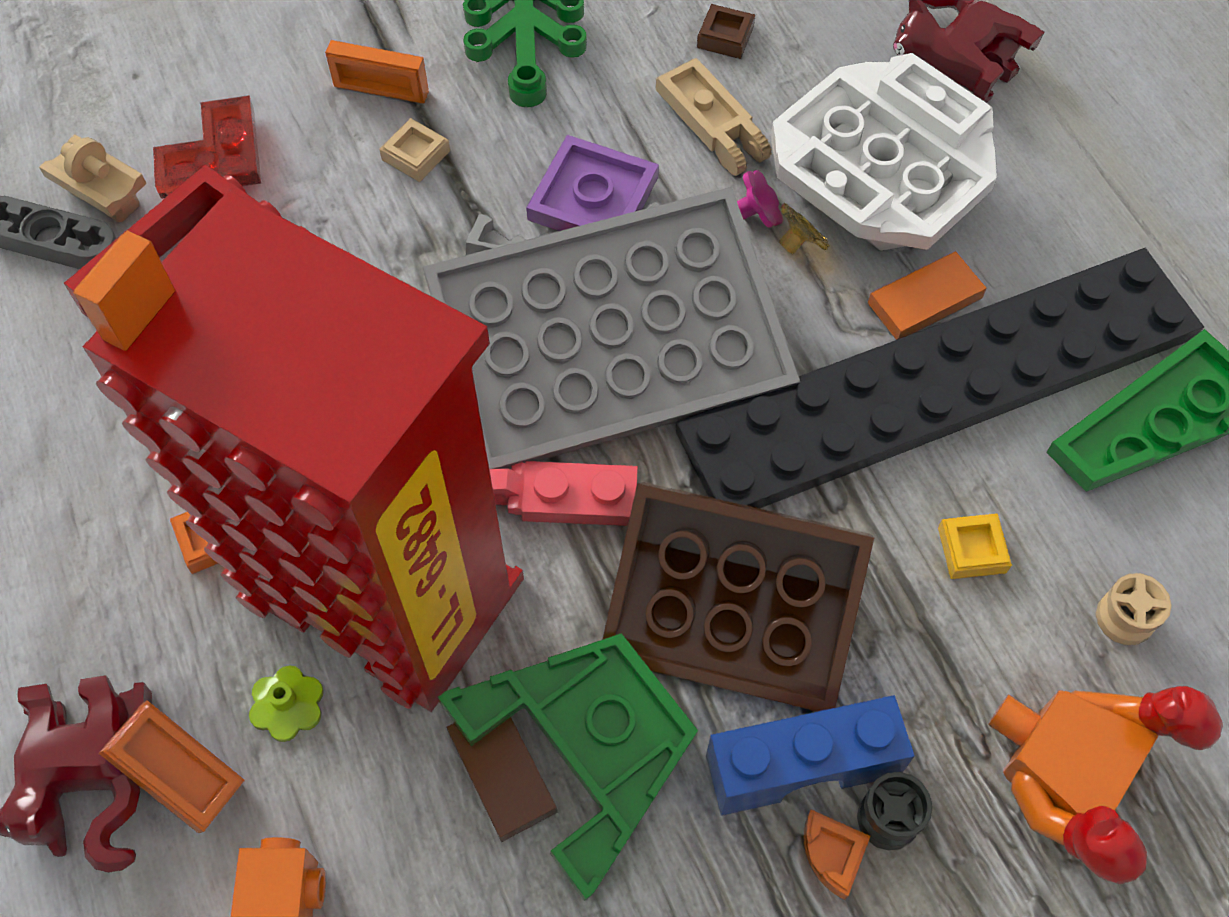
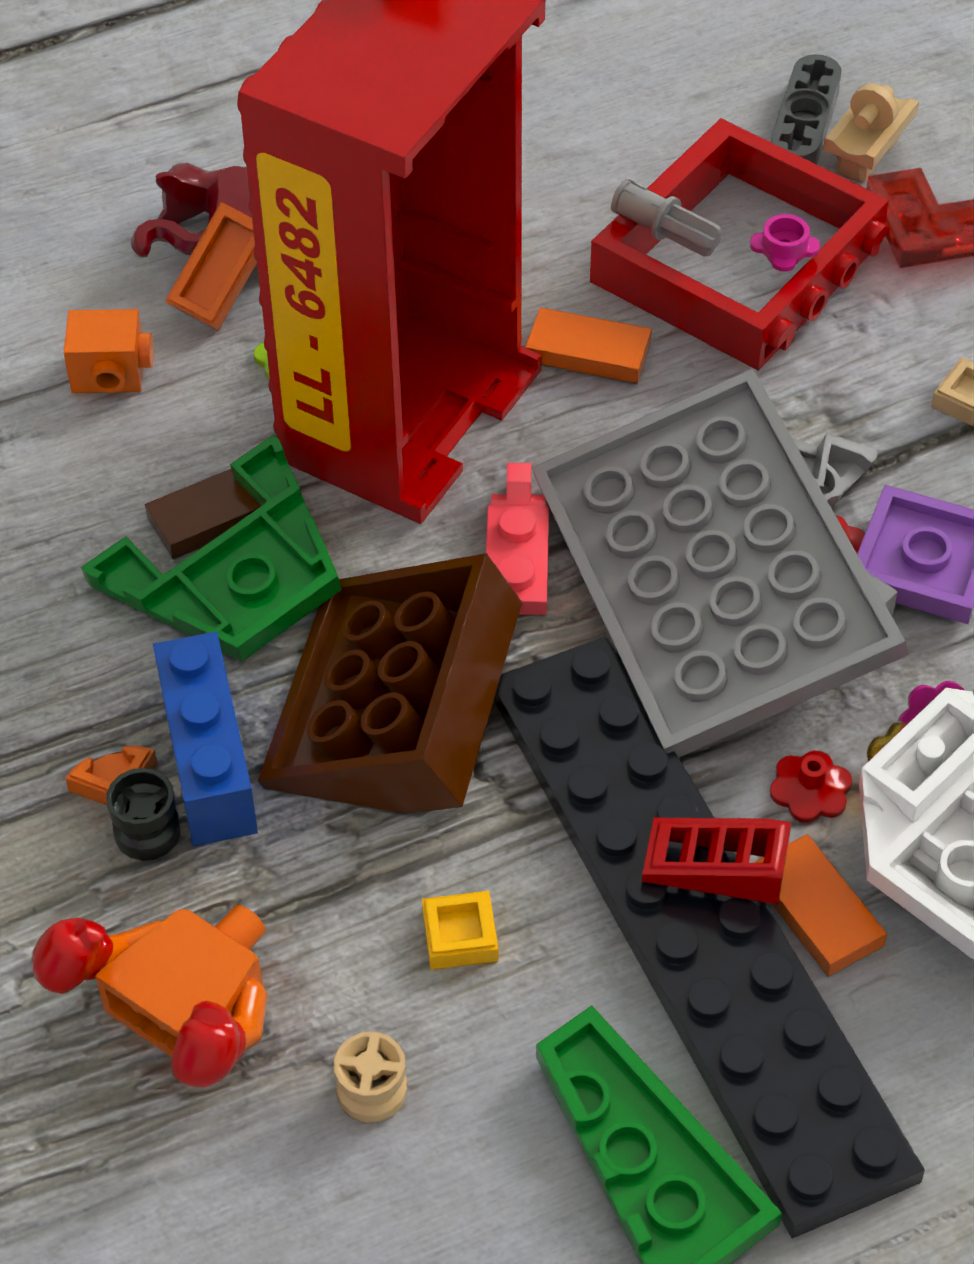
camera: 90 degrees right, 10 degrees down
none -> red slope [642,817,792,905]
none -> red plant [770,750,852,823]

